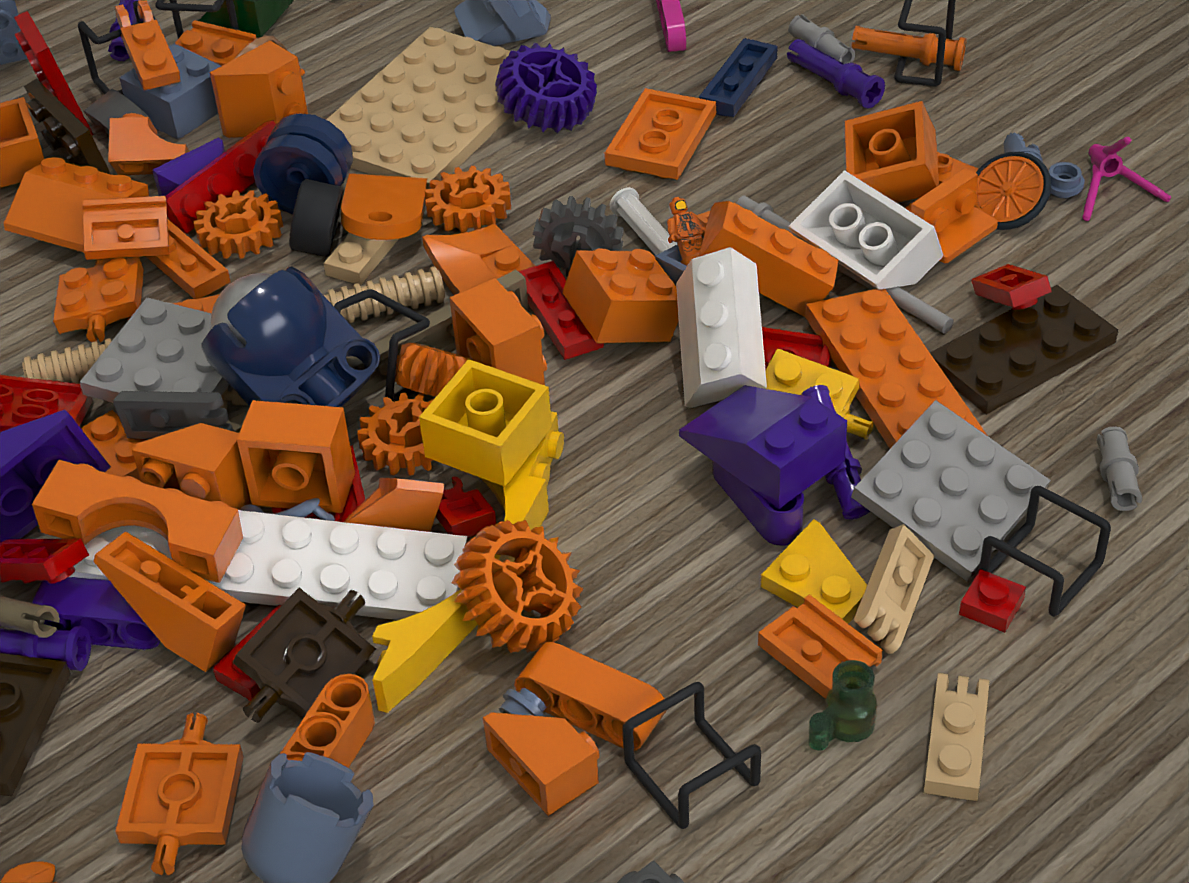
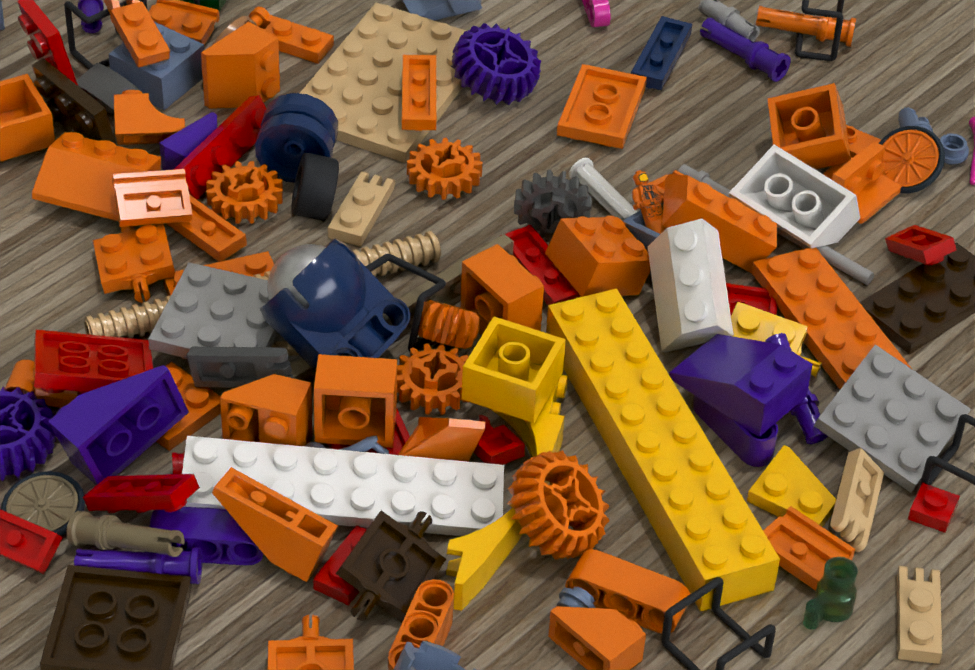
camera: 10 degrees left, 0 degrees up
orange arch [32,460,243,583] -> none
orange tile [341,173,427,240] -> none
orange plate [422,223,535,295] -> none
none -> orange plate [249,6,334,64]
none -> orange plate [402,55,437,131]
none -> yellow brick [546,288,780,612]

